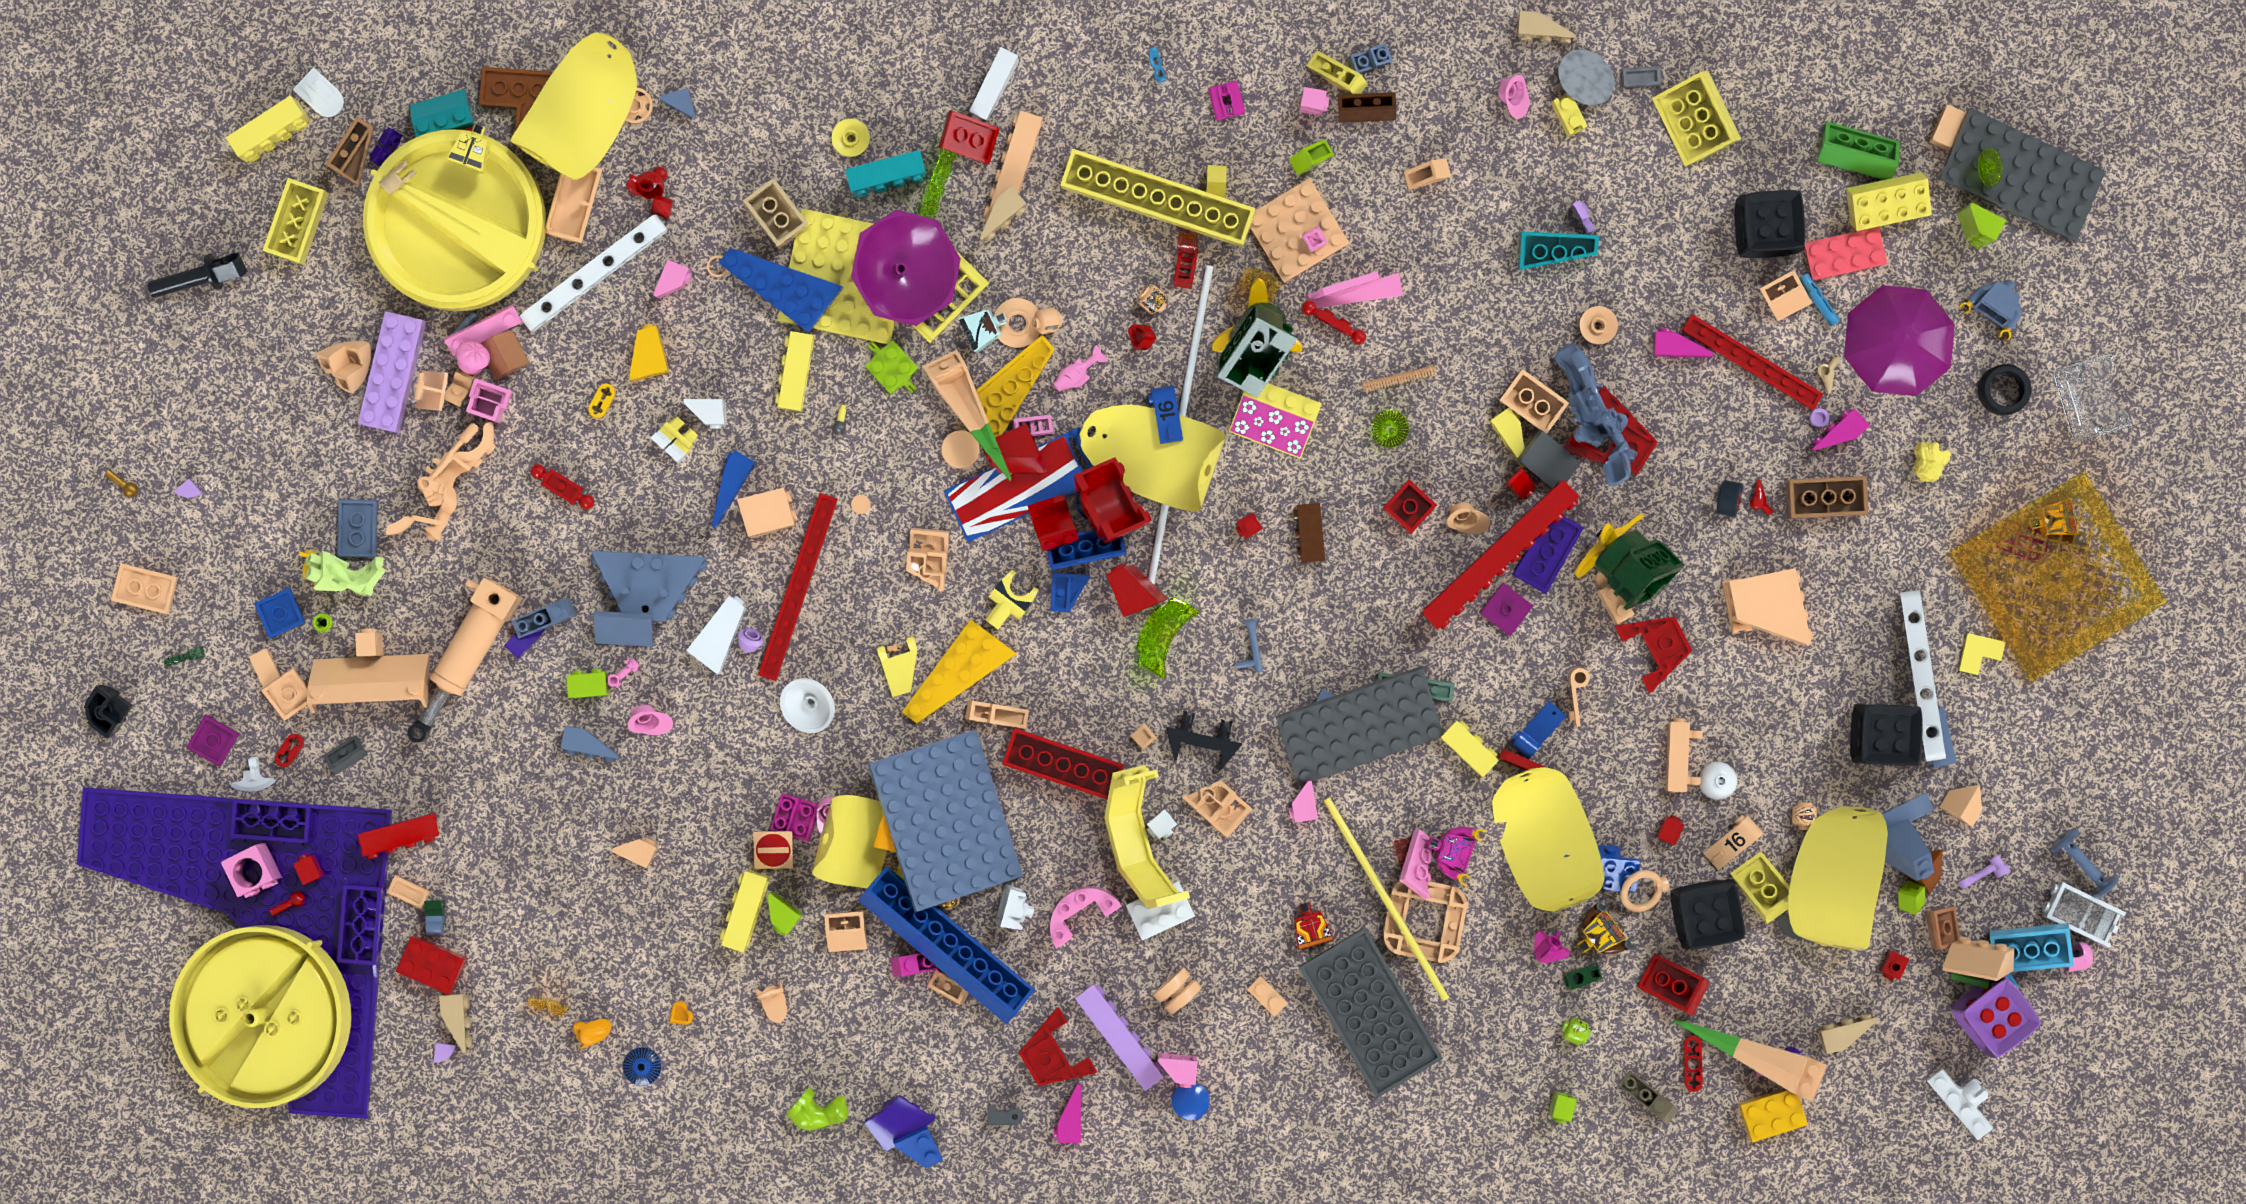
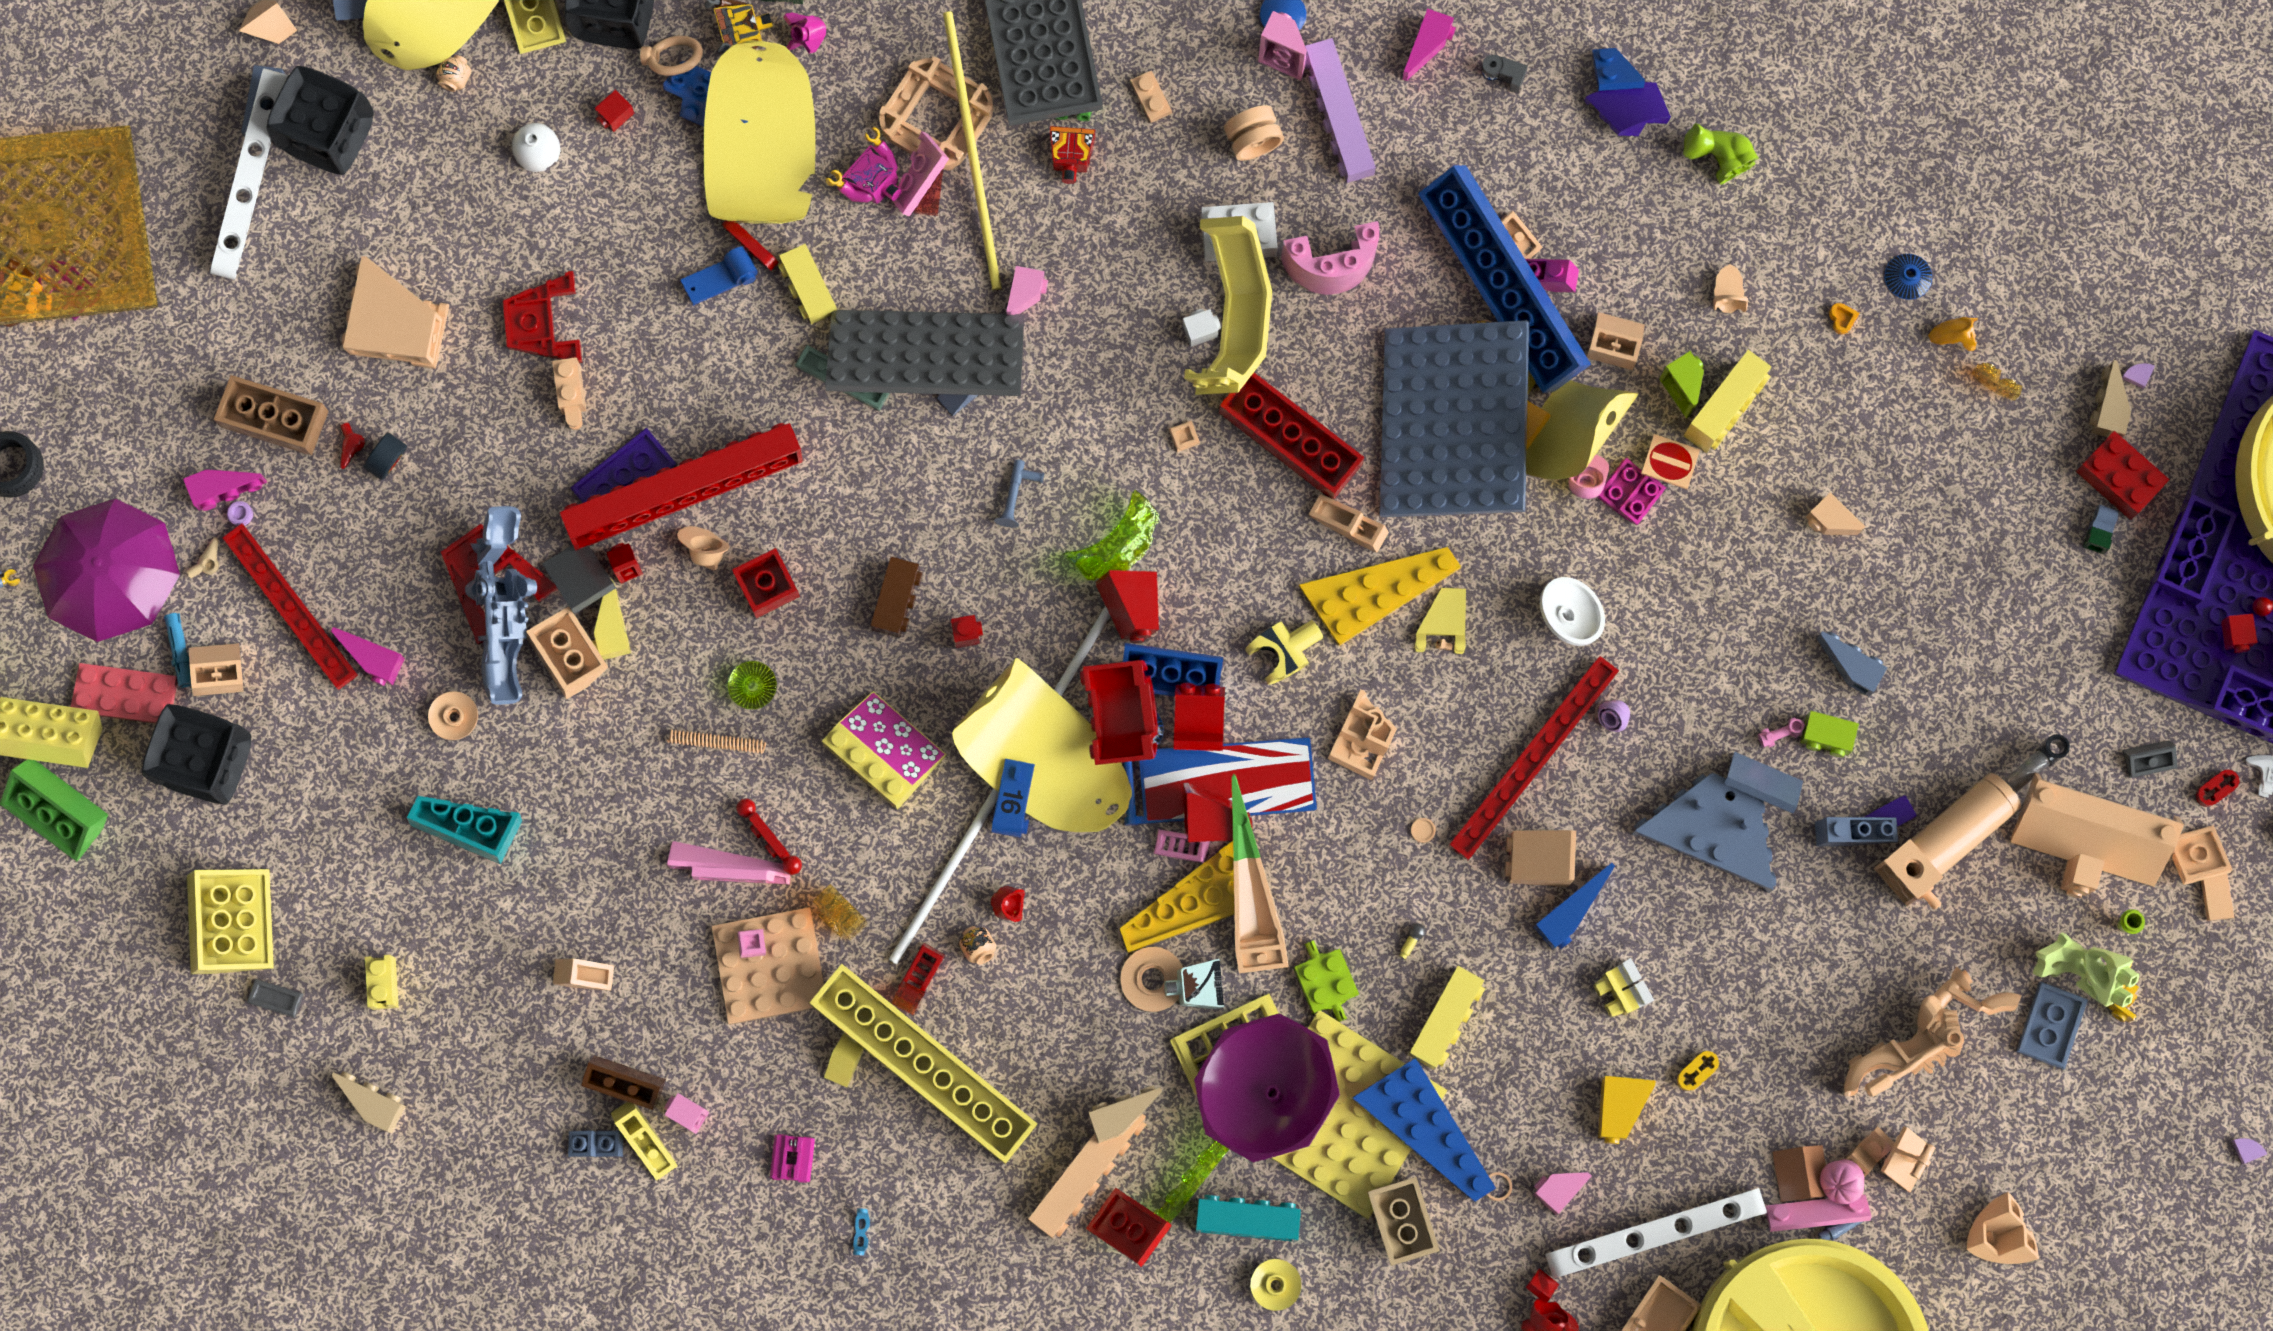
camera: 160 degrees left, 10 degrees down
blue plate [254,588,306,639] -> none
red slope [356,813,439,859] -> none
lavender brick [358,311,427,434] -> none
light nougat tile [386,875,431,909] -> none
bright pink plate [466,378,513,424] -> none
red plate [530,464,594,510] -> none
bright pink piece [627,705,673,735] -> none
white slope [684,399,726,429] -> none
white slope [686,595,746,674] -> none
light nougat tile [941,430,980,469] -> none
white slope [969,47,1019,123] -> none
white brick [995,884,1034,930] -> none
red wing [1019,1007,1098,1086] -> none
light nougat head [1032,308,1062,334] -> none
blue wing [1050,573,1090,613] -> none
bright pink animal [1052,345,1108,392] -> none
black hose [1166,711,1242,770] -> none
light nougat slope [1182,780,1253,838] -> none
dark green brick [1212,278,1303,398] -> none
lime slope [1288,139,1334,175] -> none
magenta plate [1480,583,1534,636] -> none
bright pink piece [1498,74,1530,119] -> none
flat silver sticker [1558,49,1615,105] -> none
light nougat door [1568,667,1590,727] -> none
lavender plate [1571,200,1595,234] -> none
dark green brick [1574,513,1685,610] -> none
light nougat brick [1665,718,1703,792] -> none
light nougat door [1703,815,1763,871] -> none
sand blue slope [1881,792,1934,828] -> none
light yellow hair [1913,442,1952,482] -> none
light yellow tile [1958,633,2006,675] -> none

